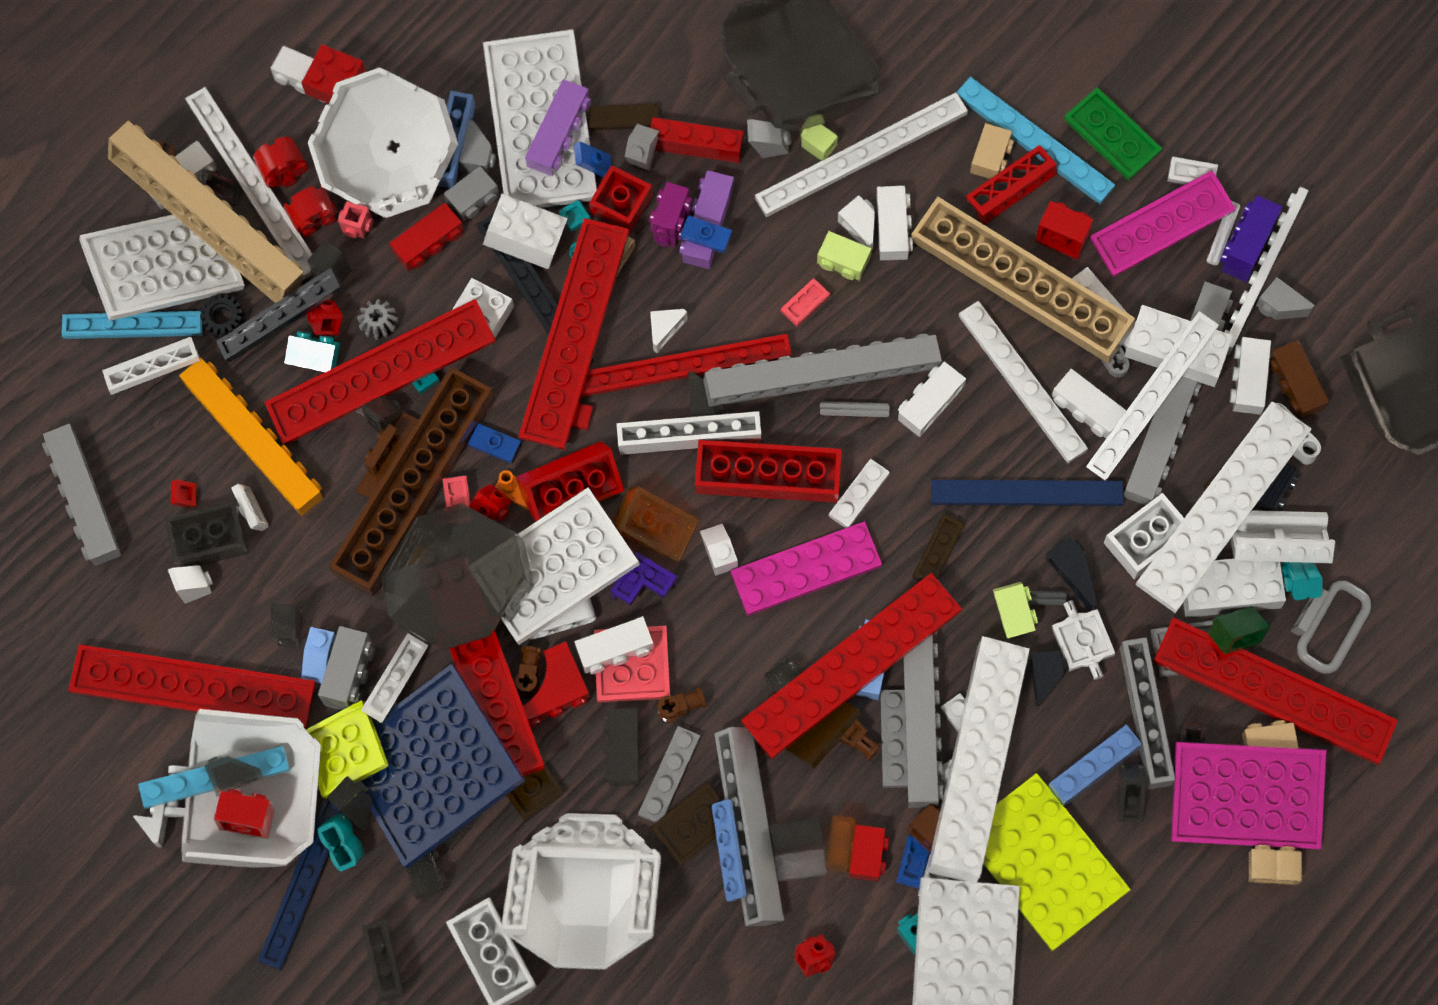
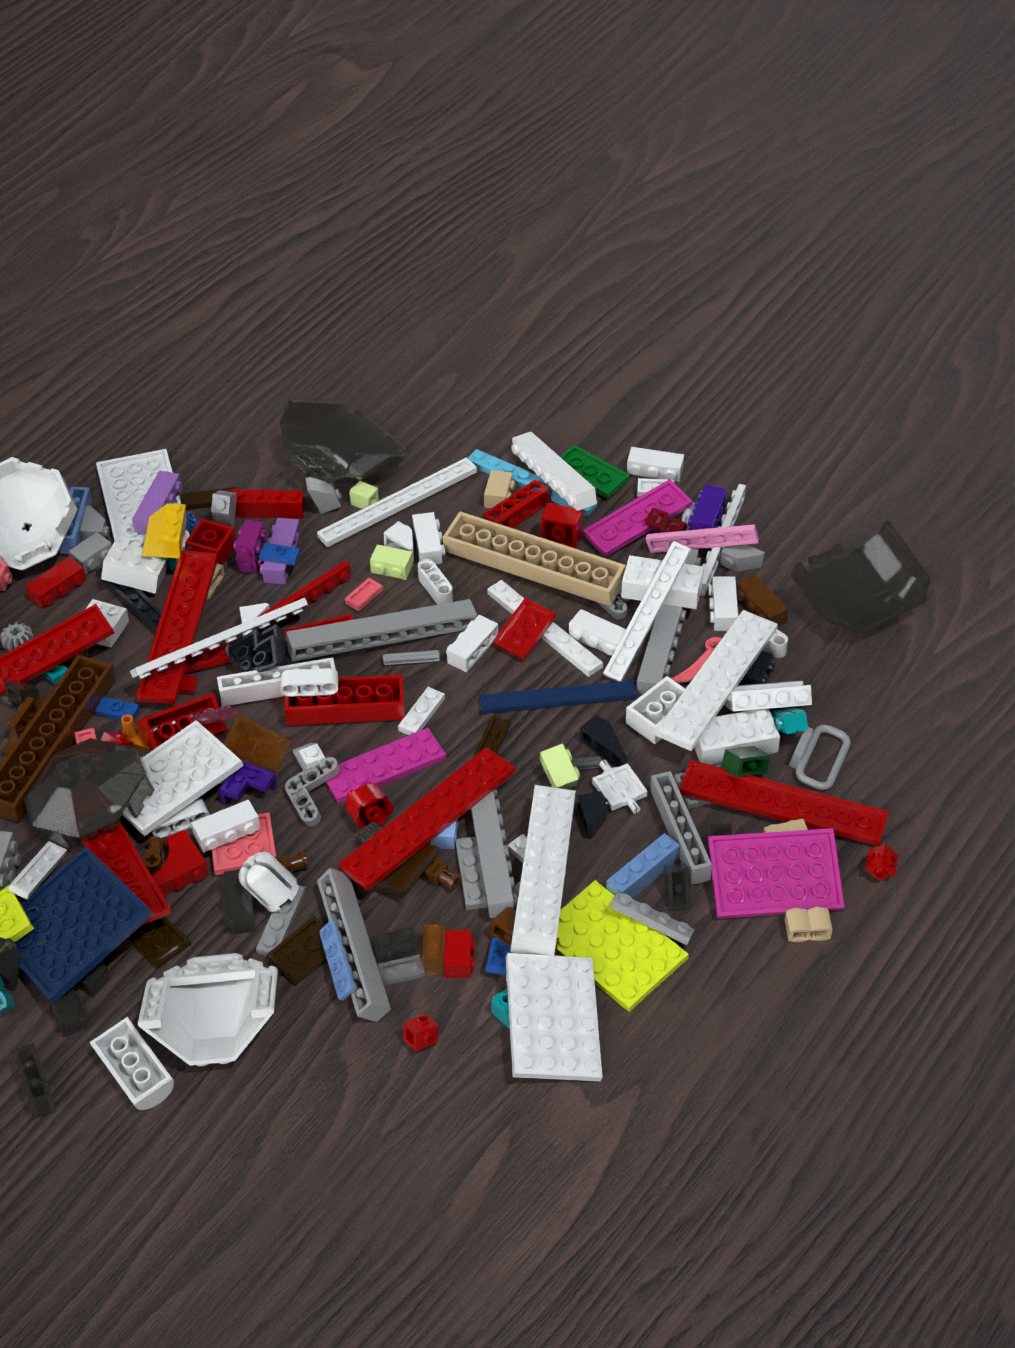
camera: 10 degrees left, 25 degrees down
none -> white plate [130,598,308,679]
none -> yellow slope [142,503,187,558]
none -> clear pink plate [192,706,240,725]
none -> black brick [225,624,286,672]
none -> white cylinder [238,852,299,912]
none -> red plate [258,561,351,632]
none -> white beam [281,668,338,696]
none -> light grey beam [285,757,340,827]
none -> red brick [345,782,393,831]
none -> white beam [418,559,453,605]
none -> red plate [493,598,557,660]
none -> white brick [511,432,597,511]
none -> light grey plate [610,892,695,945]
none -> white brick [627,447,684,482]
none -> dark red slope [645,507,687,533]
none -> bright pink plate [646,524,759,553]
none -> coral piece [671,637,722,683]
none -> red brick [866,844,898,881]

